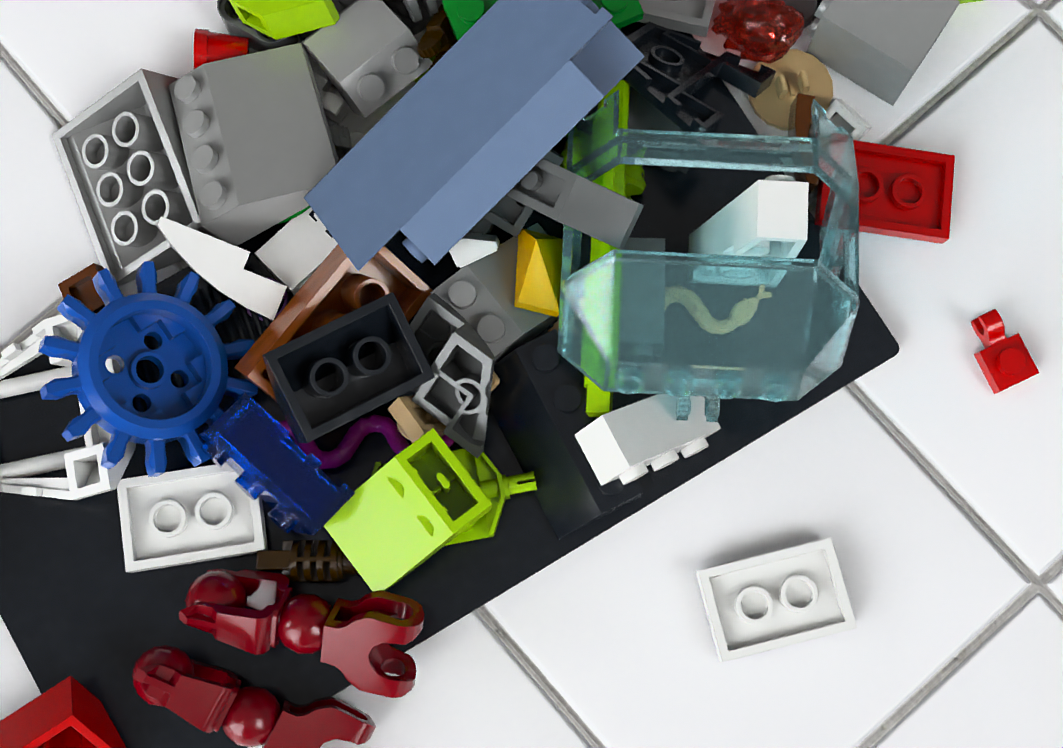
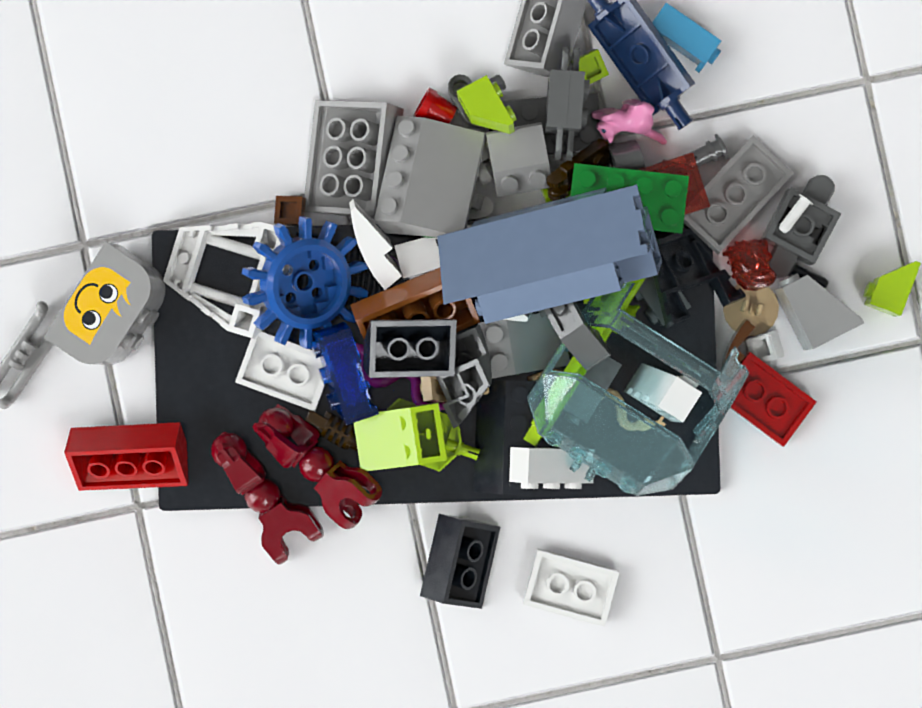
camera: 25 degrees right, 10 degrees up
yellow slope [514,228,563,317] -> none
red plate [971,309,1039,394] -> none
none -> black slope [420,513,501,609]

